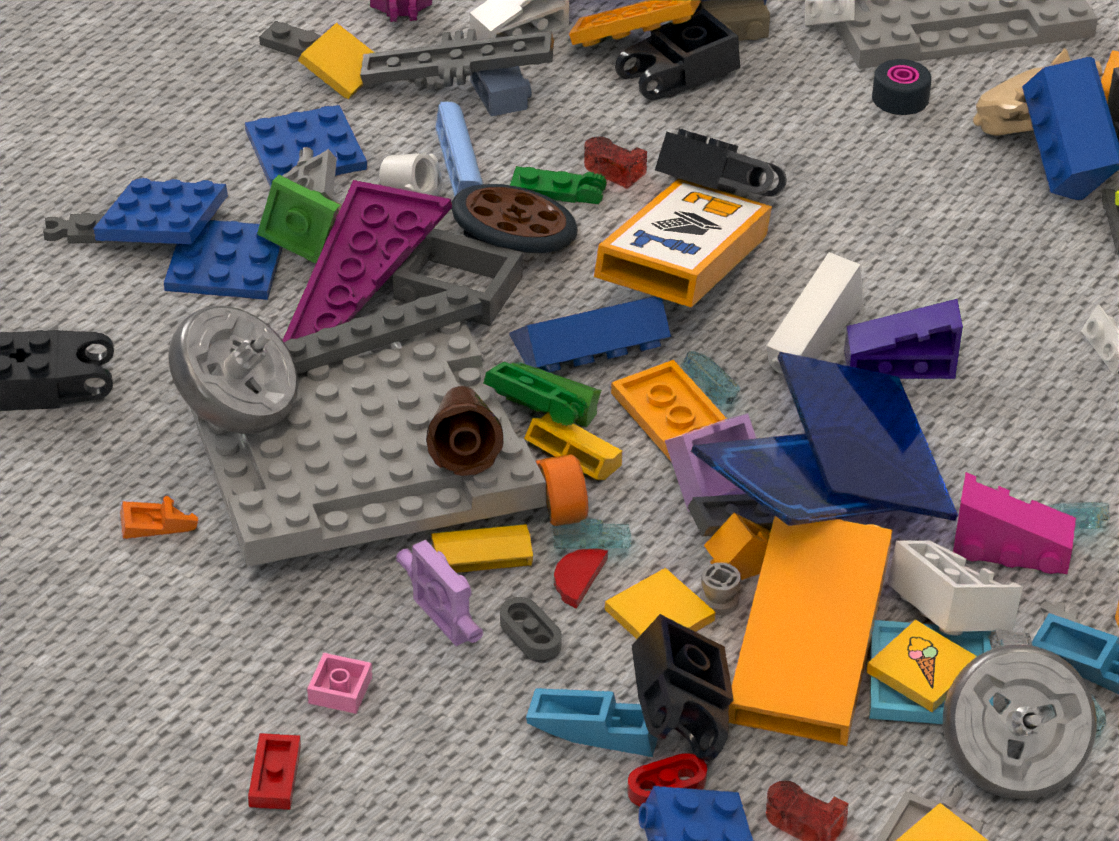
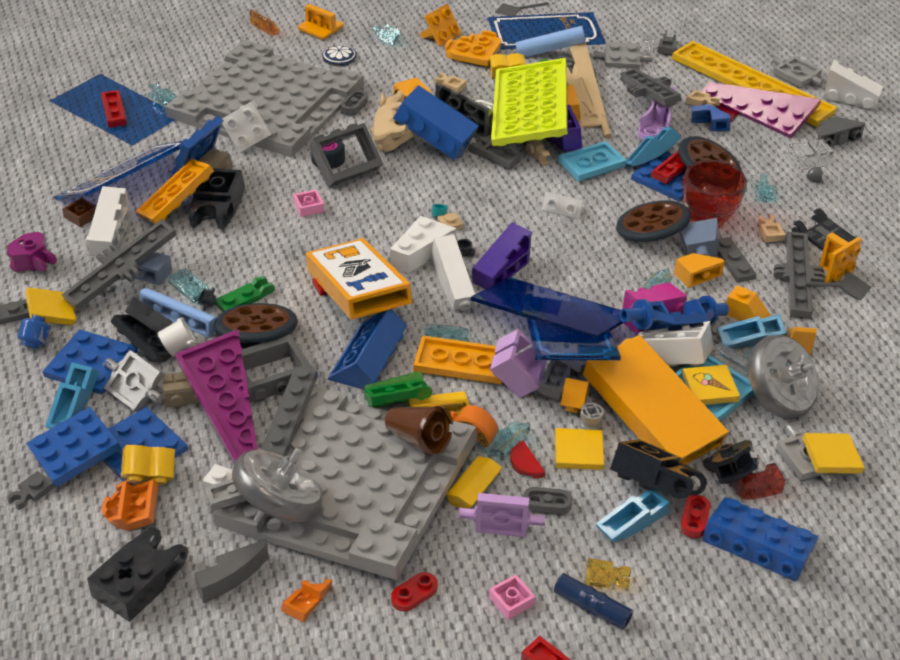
camera: 50 degrees left, 0 degrees up
bright green tile [257,174,340,264] -> none
clear red leg [584,136,647,189] -> none
black brick [655,128,787,197] -> none
none -> blue head [17,315,51,349]
none -> dark azure slope [45,363,99,429]
none -> orange slope [102,479,158,530]
none -> black wing [110,314,171,363]
none -> yellow brick [121,445,175,485]
none -> black slope [125,296,172,333]
none -> clear light blue plate [168,268,210,303]
none -> dark grey slope [194,539,269,603]
none -> black plate [198,287,216,311]
none -> bright pink piece [293,190,324,217]
none -> dark grey window [309,123,383,187]
none -> dark grey plate [341,90,367,115]
none -> white wedge [390,216,456,273]
none -> red plate [391,572,438,612]
none -> teal hinge [432,204,448,219]
none -> tan plate [437,212,463,230]
none -> black plate [457,239,475,257]
none -> dark blue axle [554,573,634,630]
none -> clear yellow plate [585,558,631,589]
none -> blue plate [619,296,729,331]
none -> black hinge [703,440,759,484]

